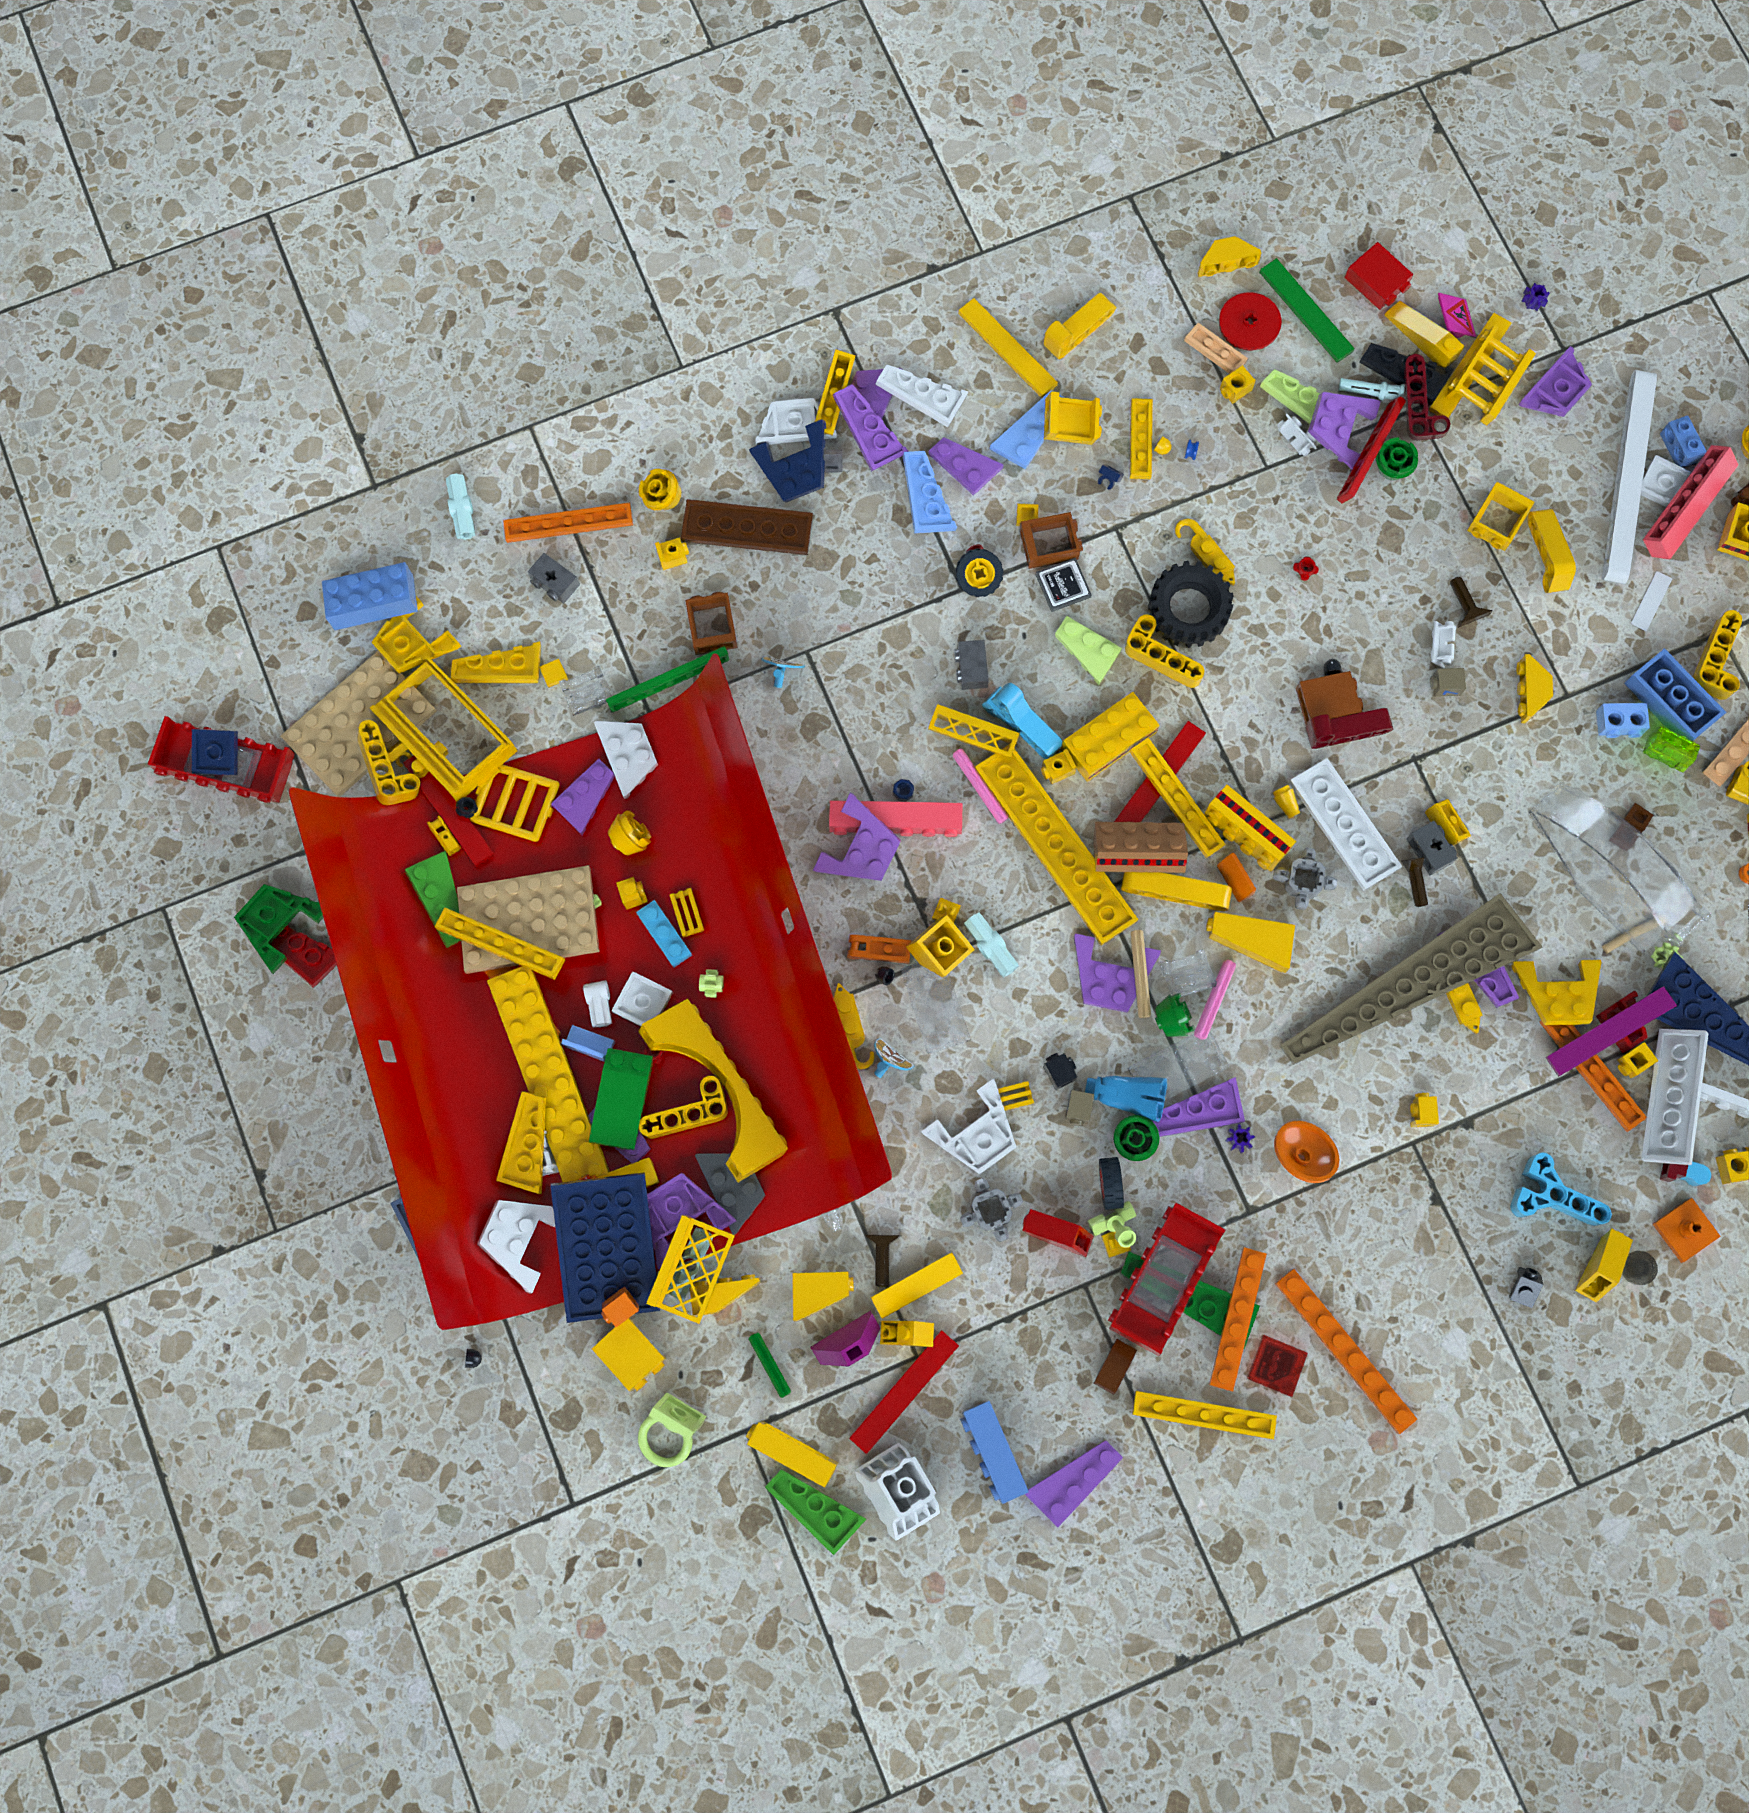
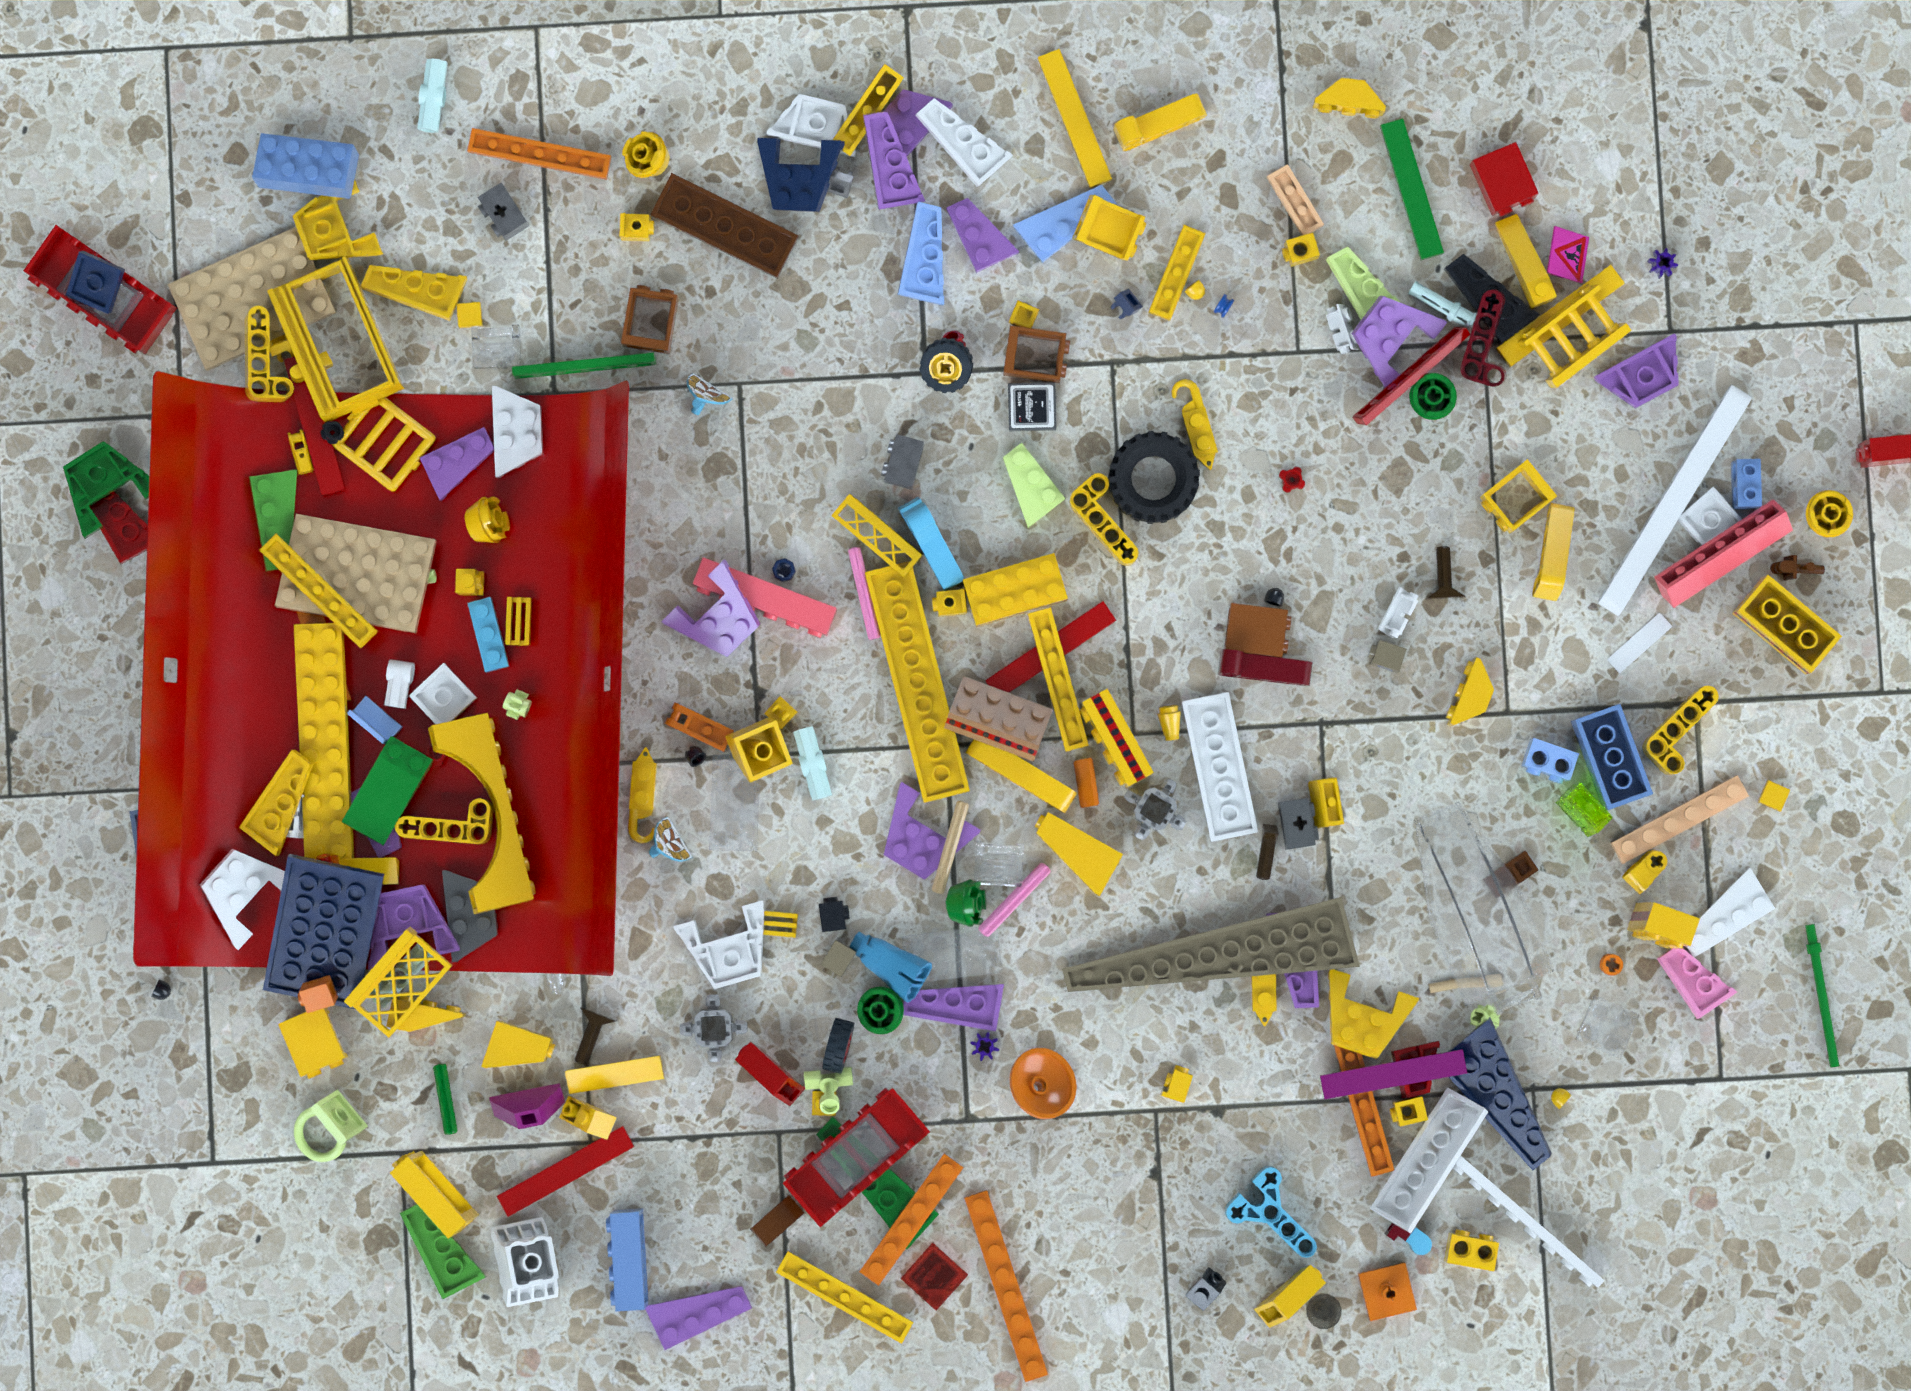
camera: 20 degrees right, 10 degrees up
red piece [1219,292,1282,351] -> none

